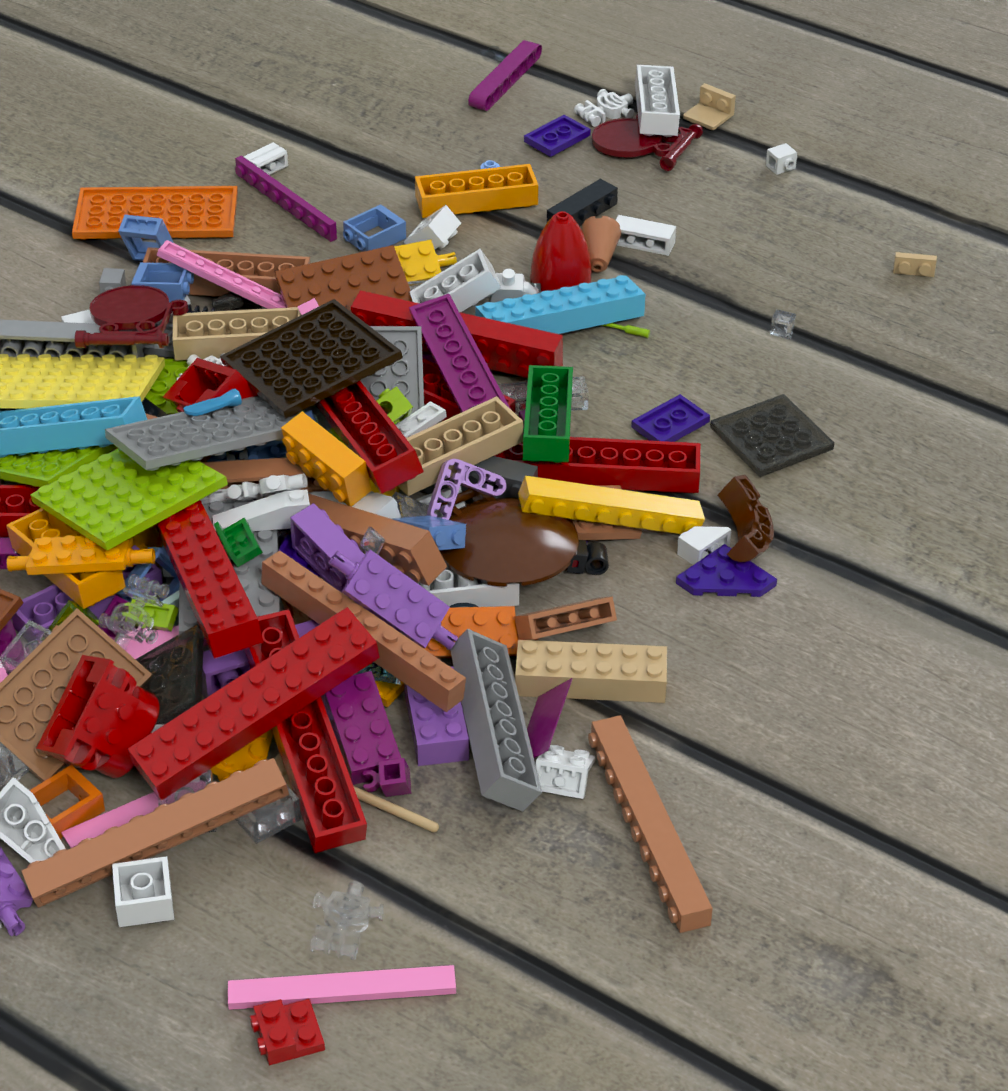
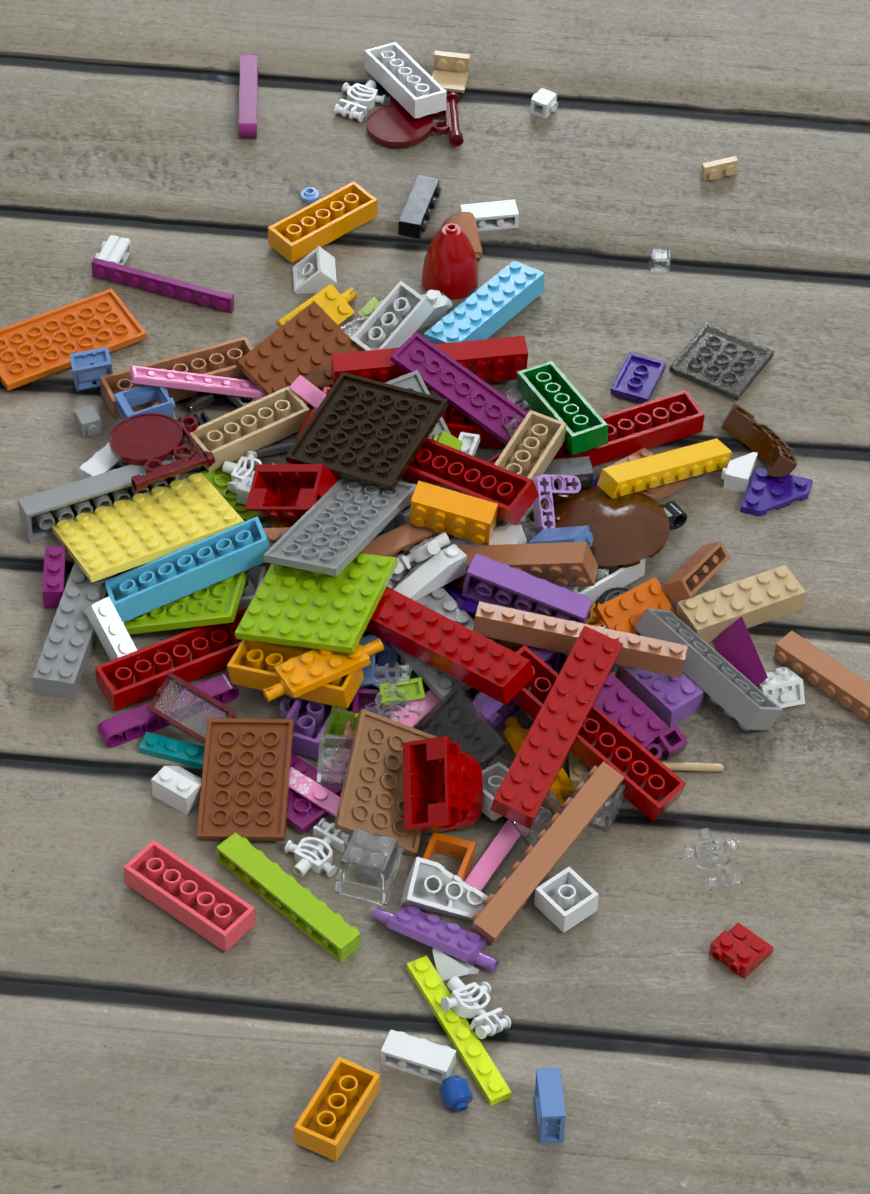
camera: 30 degrees left, 5 degrees up
dark azure piece [183,389,242,416] -> none
green bracket [214,517,263,567] -> none
bright pink tile [228,965,456,1010] -> none
medium lavender plate [328,550,458,650] -> none
medium blue window [343,204,406,252] -> none
clear slope [359,527,385,555] -> none
dark purple plate [524,115,591,157] -> none
lime piece [602,323,650,338] -> none

